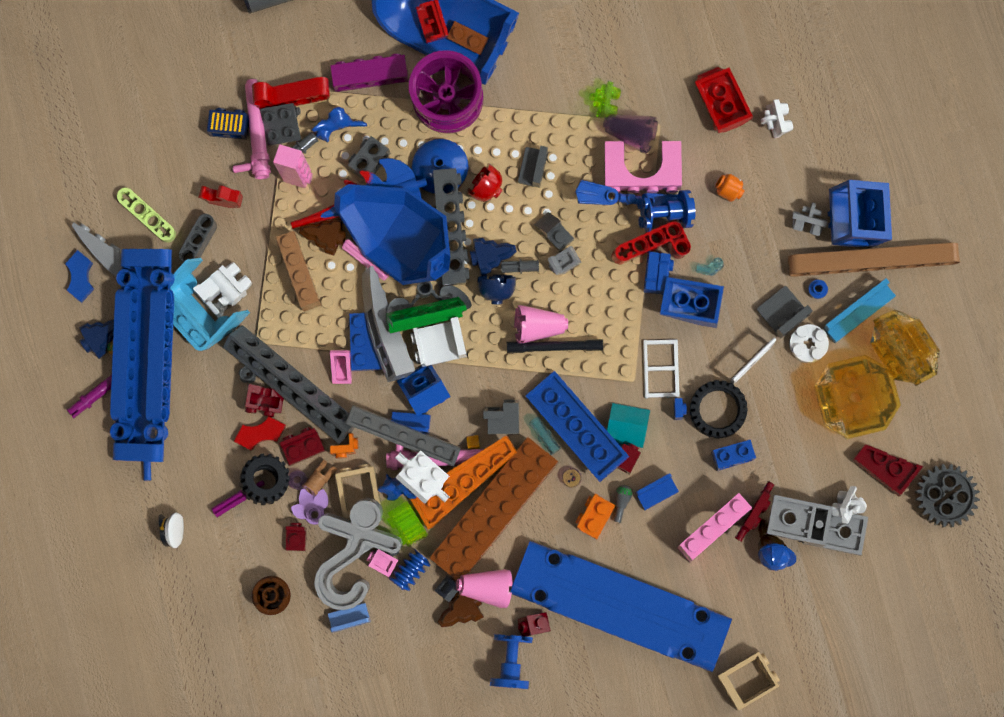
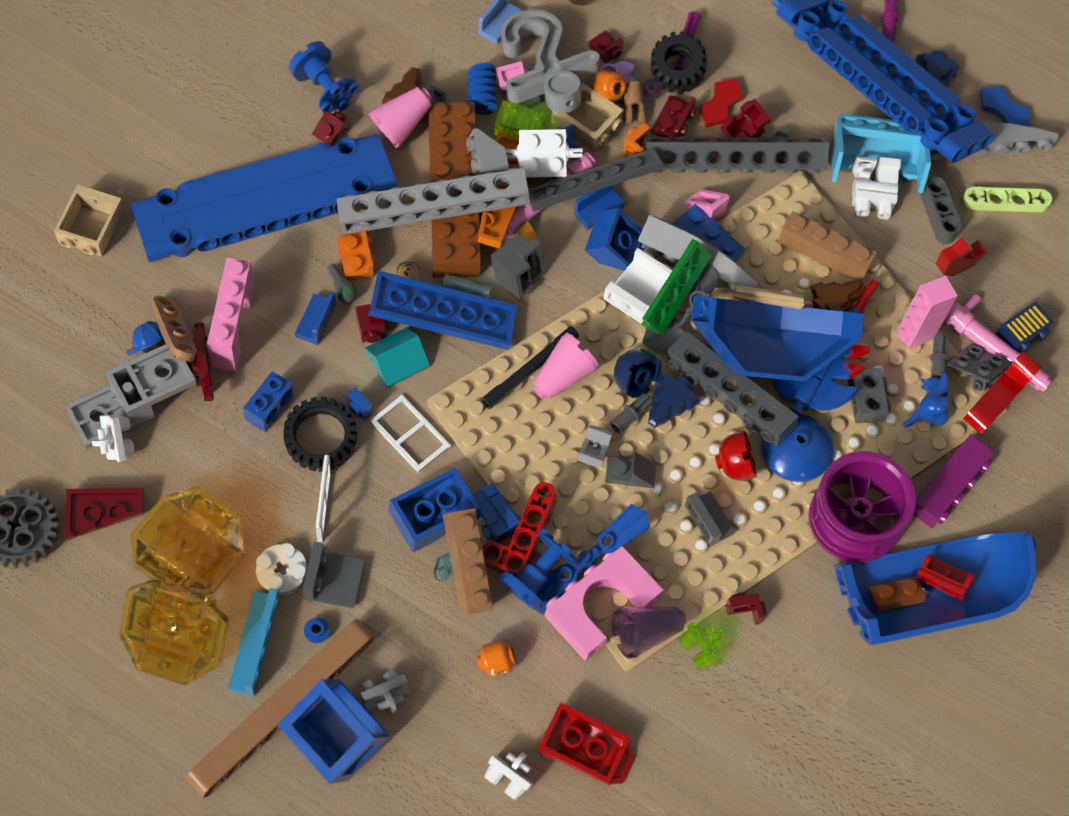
camera: 120 degrees right, 15 degrees down
none -> medium nougat piece [151,296,197,362]
none -> light grey brick [337,168,530,235]
none -> medium nougat brick [443,508,493,615]
none -> light grey slope [466,128,509,176]
none -> orange head [592,70,626,102]
none -> dark red bracket [725,592,766,625]
none -> tan axle [734,285,805,310]

